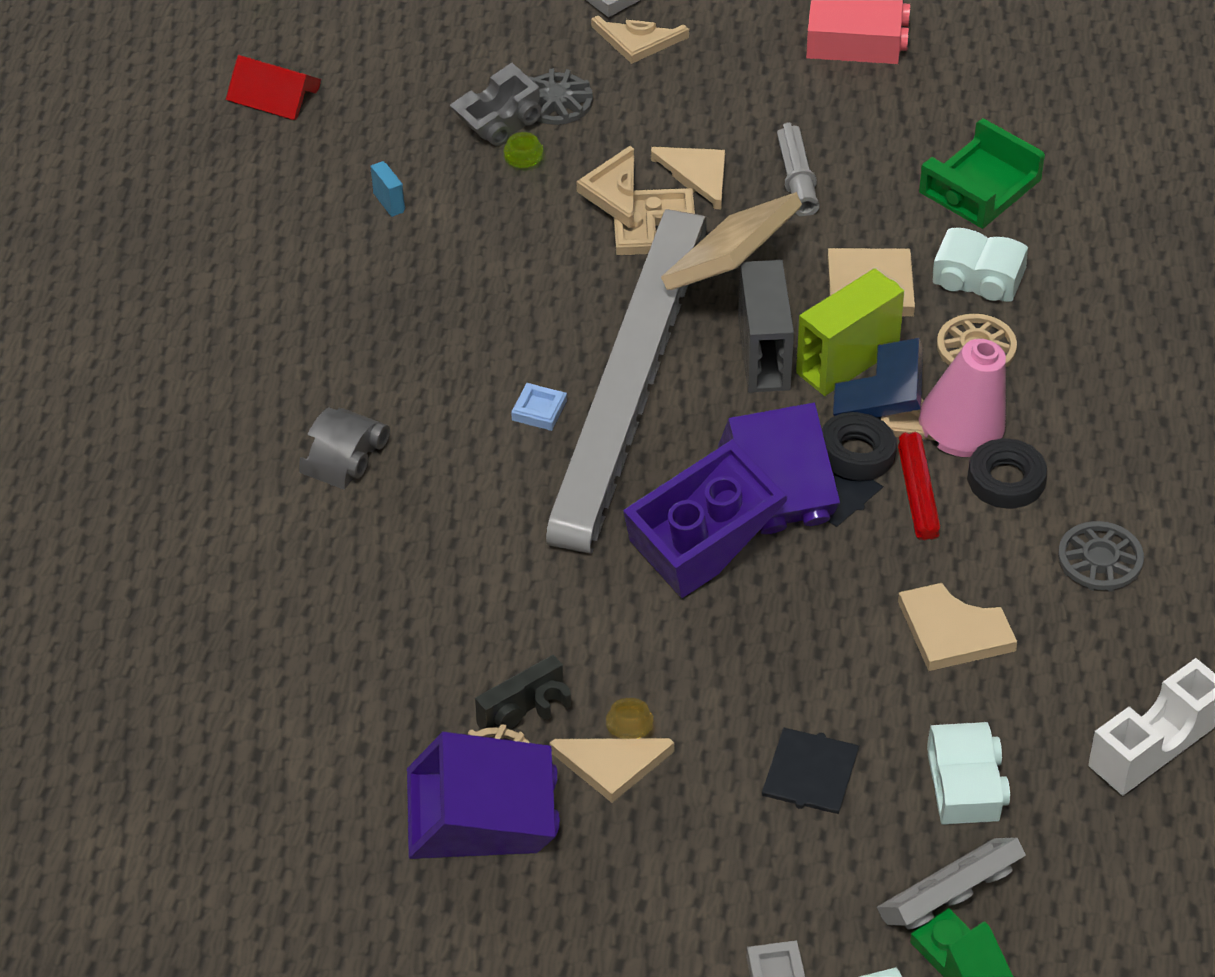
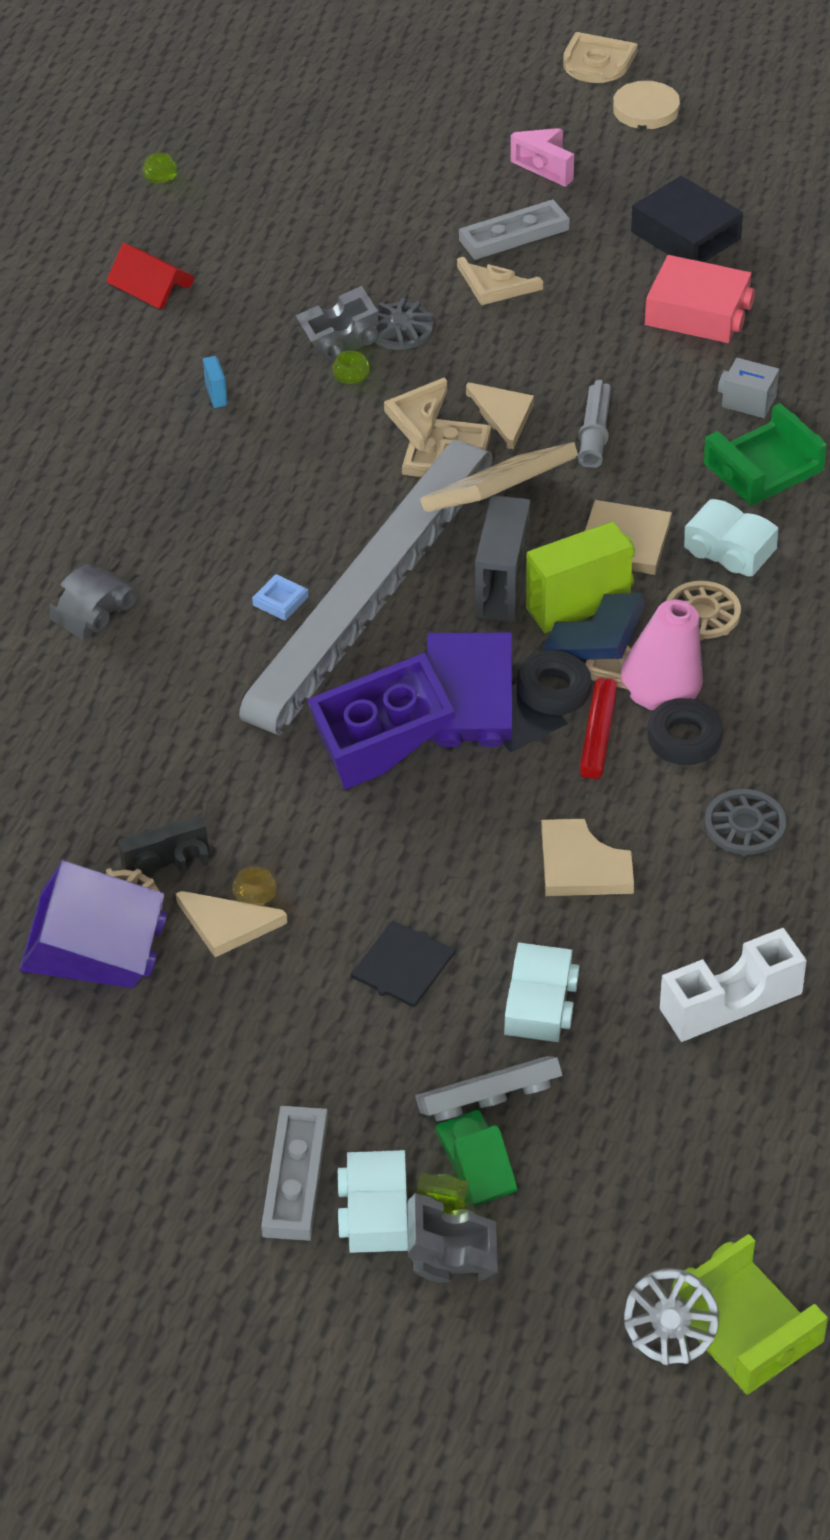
camera: 15 degrees right, 0 degrees up
none -> light grey brick [718,358,779,418]

